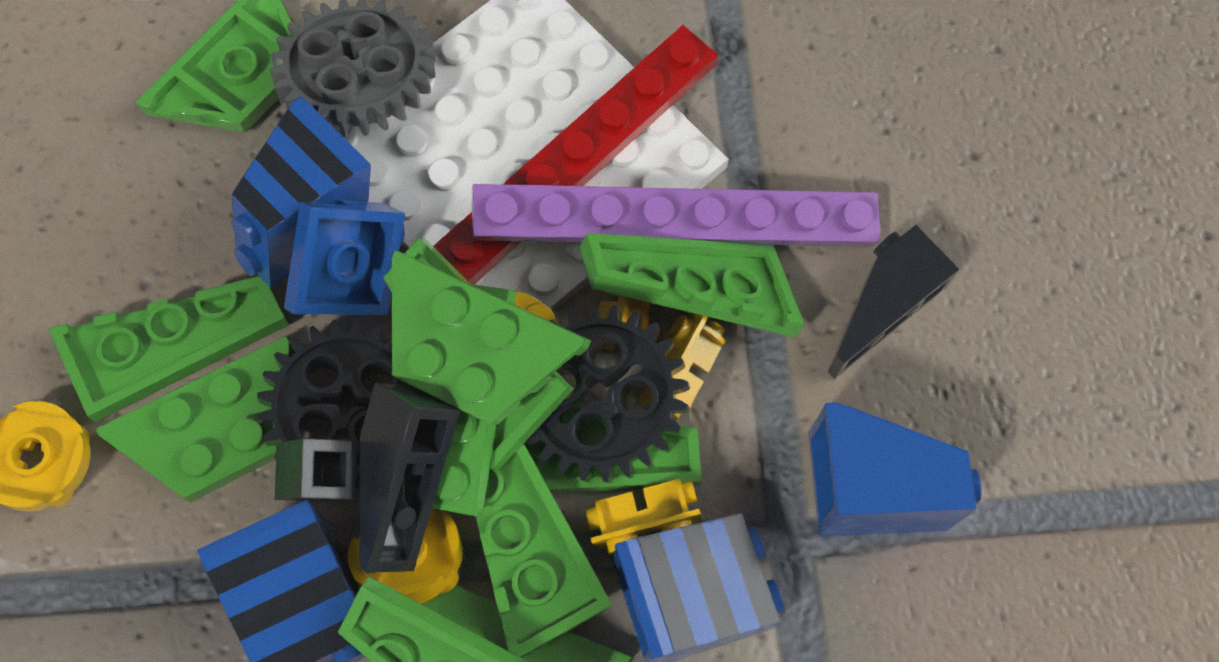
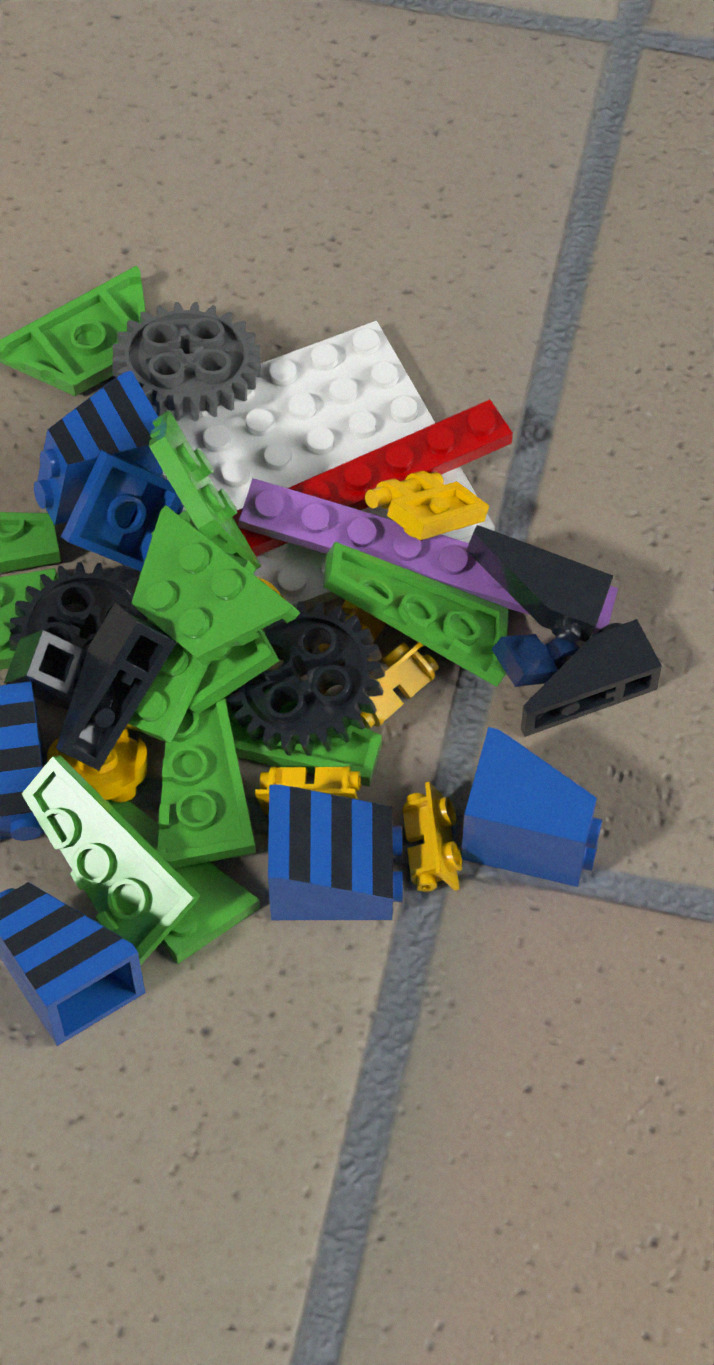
camera: 20 degrees right, 10 degrees down
none -> bright green wing [149,411,261,570]
none -> yellow plate [365,471,490,541]
none -> yellow hinge [402,782,462,892]
none -> black slope [466,525,614,642]
none -> dark blue plate [492,634,579,687]

